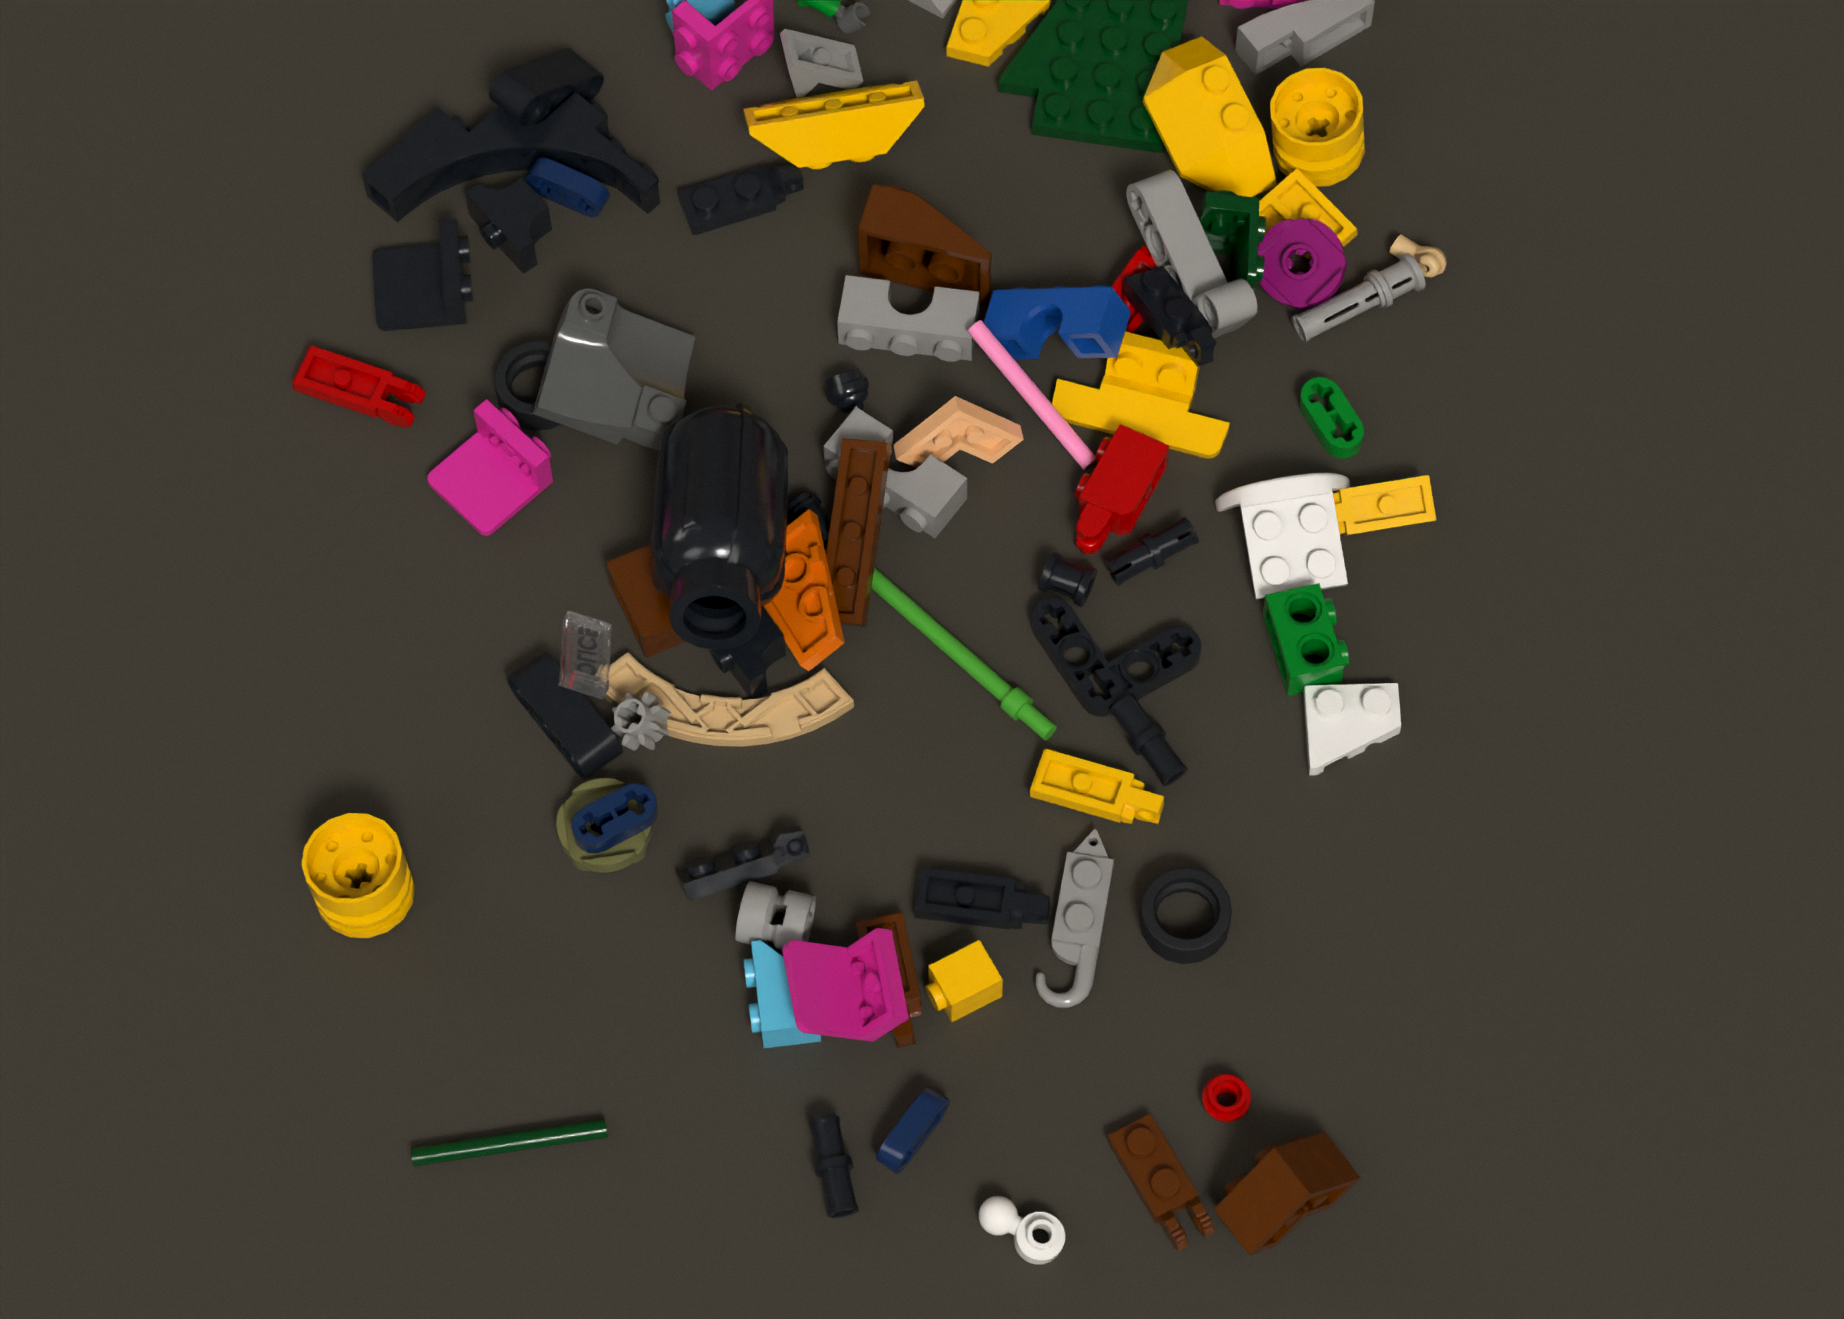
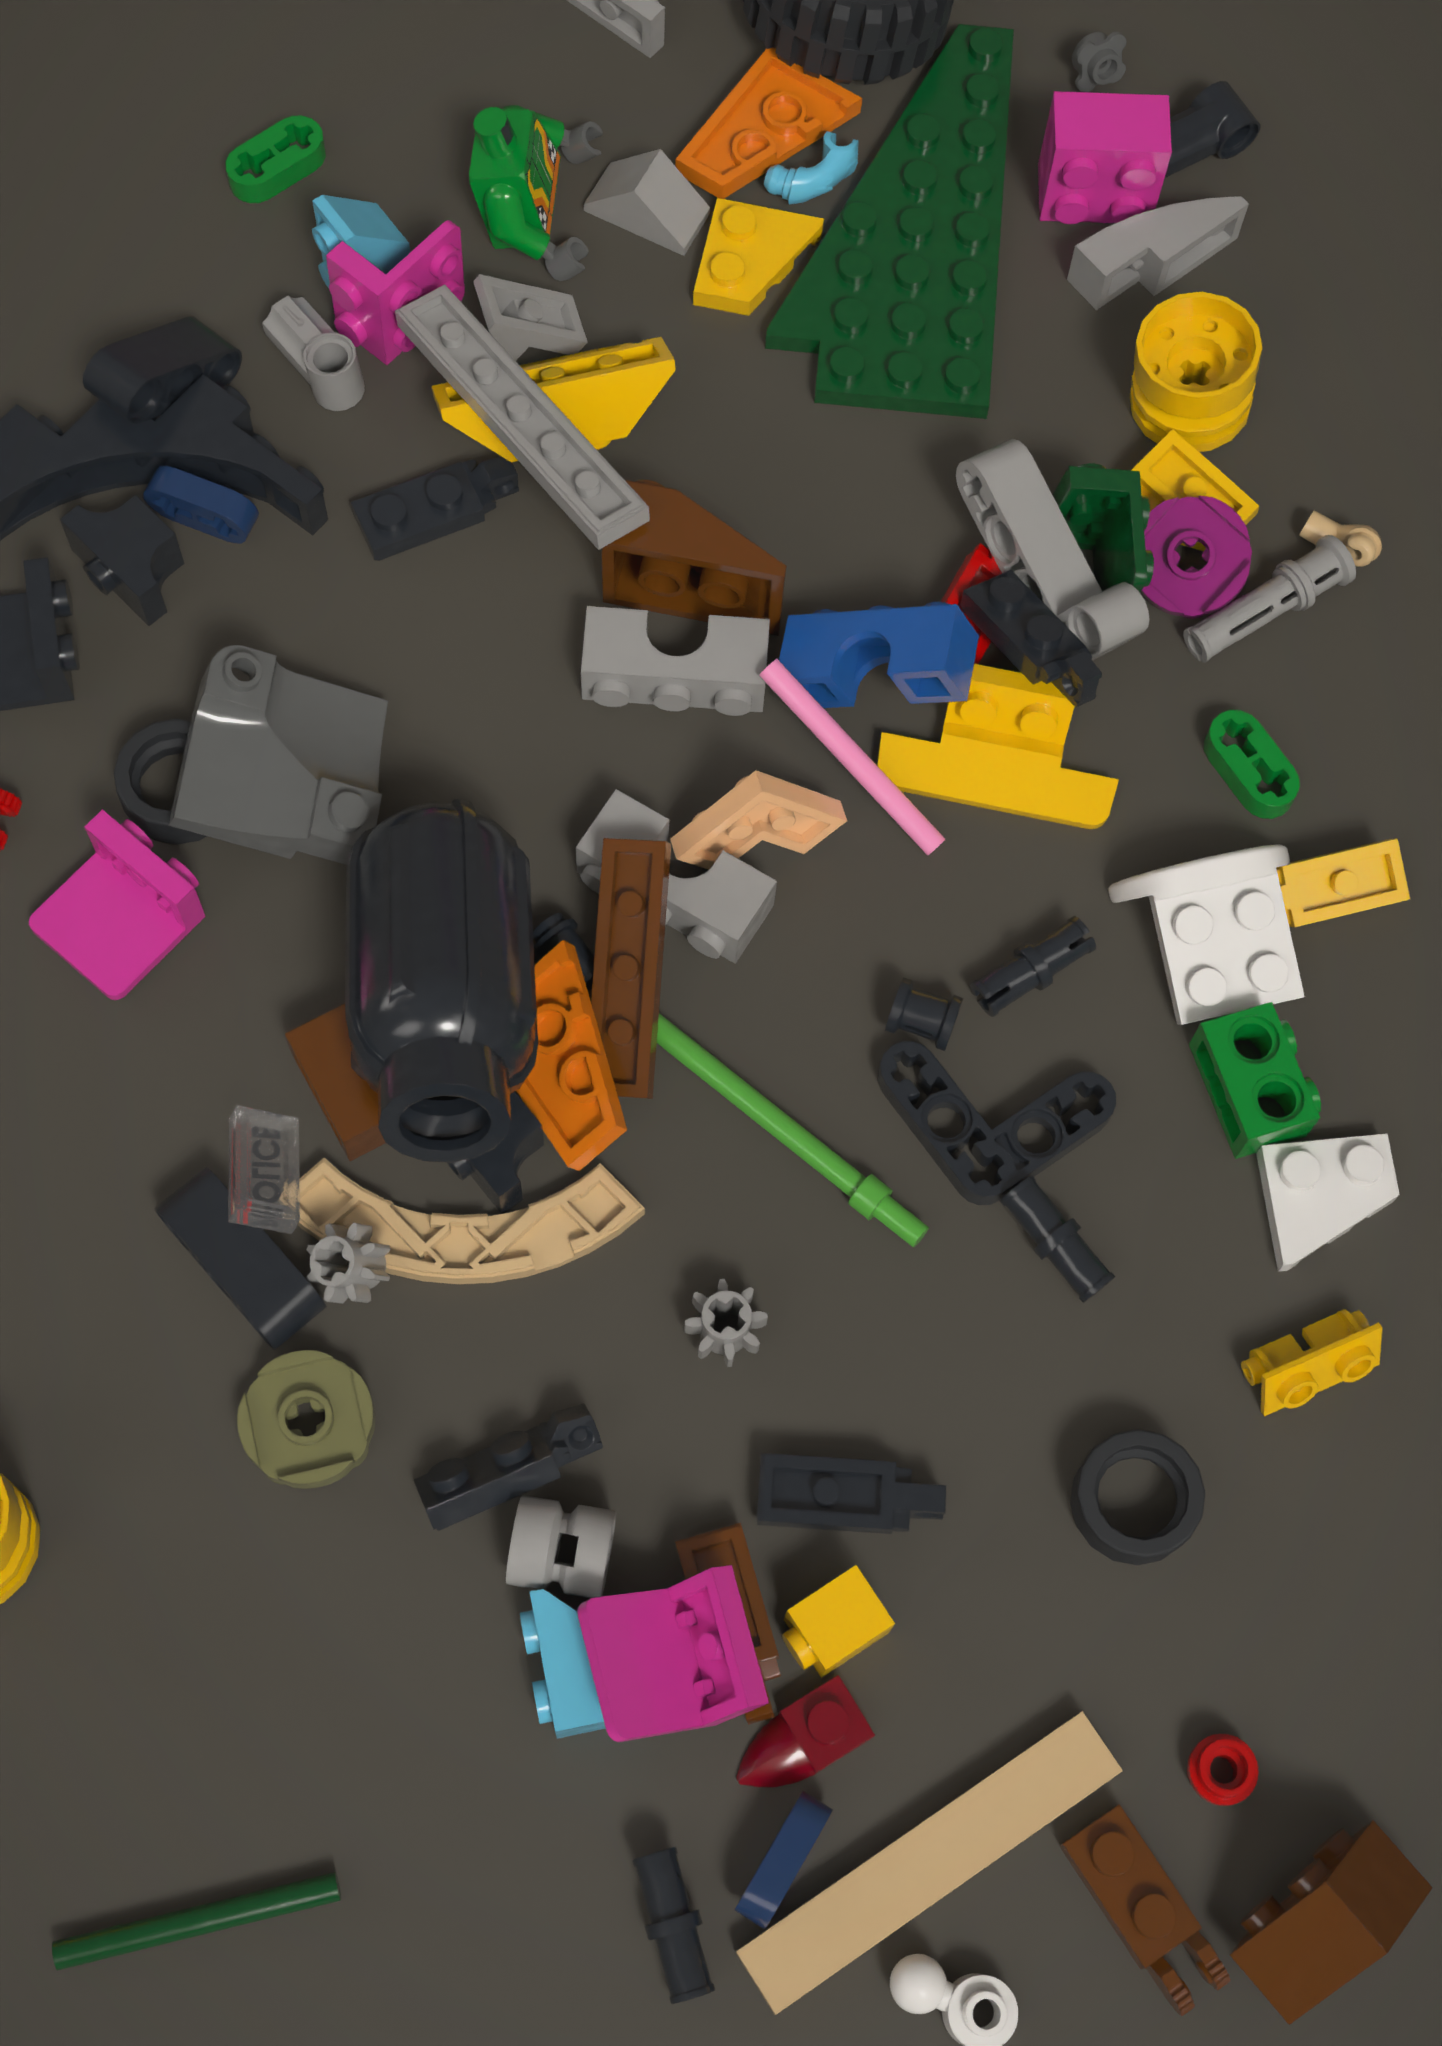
camera: 10 degrees left, 5 degrees up
dark blue beam [572,783,658,854] -> none
black plate [825,368,870,413] -> none
yellow hinge [1030,749,1164,824] -> none
light grey plate [1035,829,1114,1008] -> none
red hinge [1075,424,1169,555] -> none
yellow wedge [1143,36,1277,198] -> none
none -> light grey piece [262,296,365,411]
none -> light grey tile [395,285,650,550]
none -> light grey gear [684,1279,768,1367]
none -> tan tile [735,1711,1123,2015]
none -> dark red plate [736,1675,876,1788]
none -> yellow hinge [1241,1309,1382,1417]

